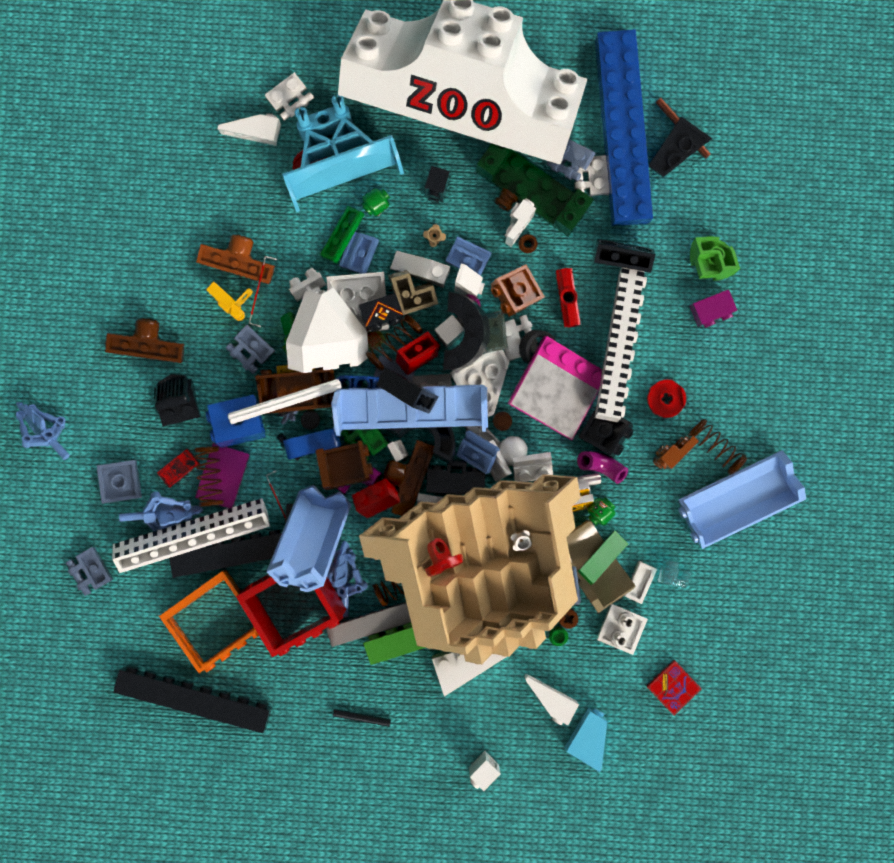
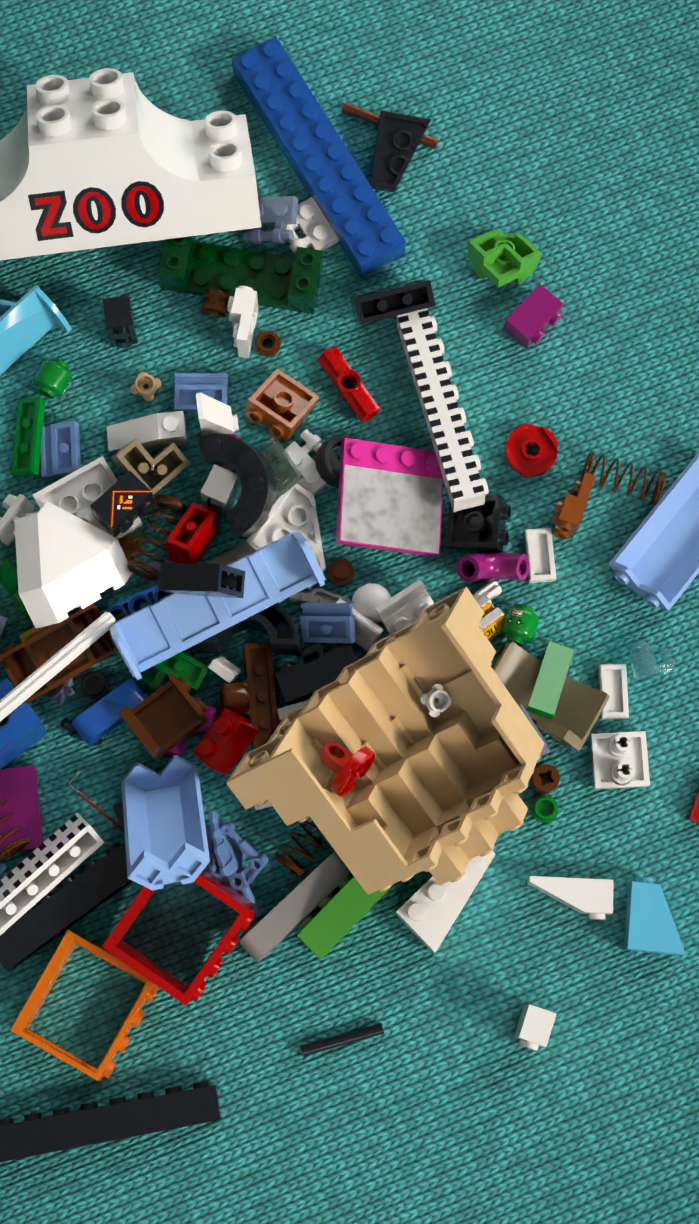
camera: 30 degrees left, 10 degrees down
none -> white tile [524,528,556,583]

